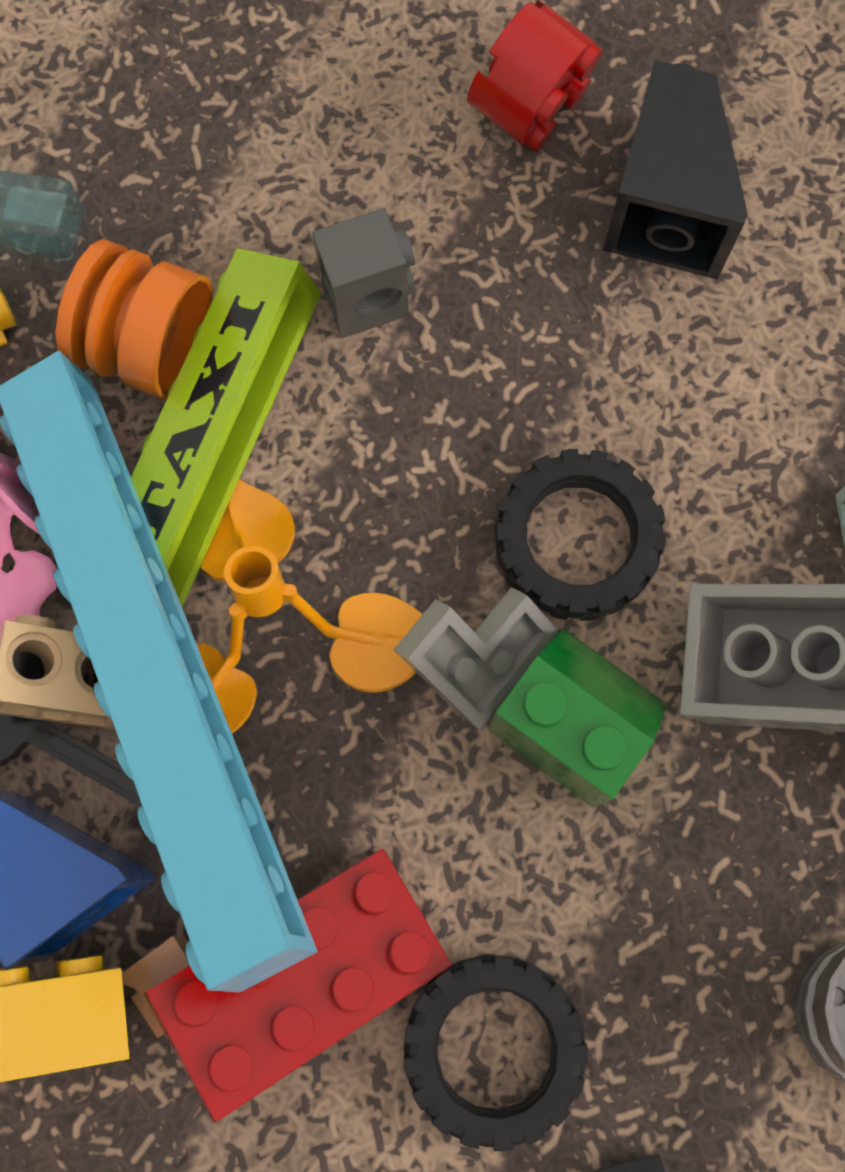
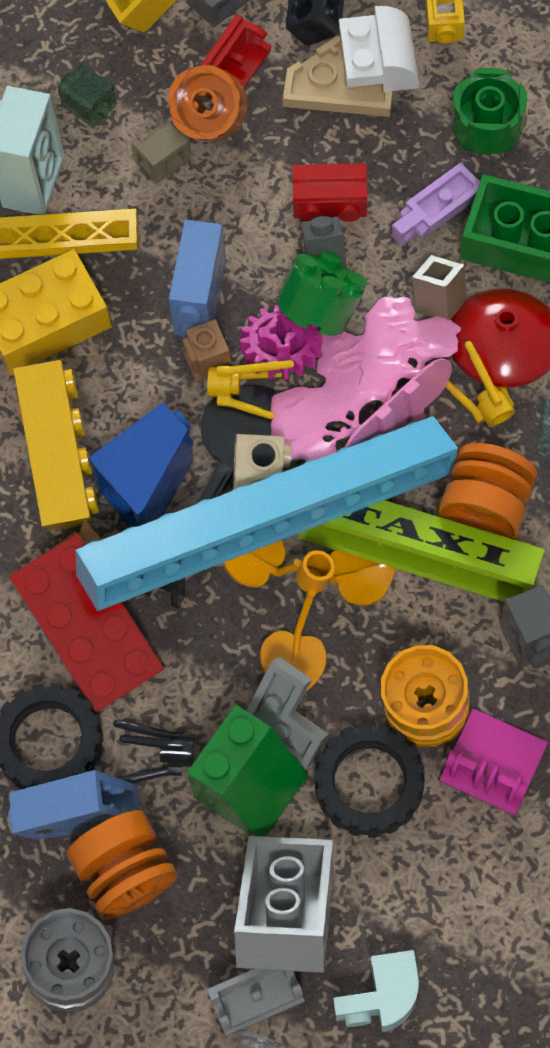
camera: 90 degrees right, 10 degrees down
none -> medium blue slope [8,770,140,840]
none -> orange wheel [66,810,178,920]
none -> black plant [113,720,194,783]
none -> light orange wheel [381,645,469,747]
none -> dark pink hinge [439,709,548,816]

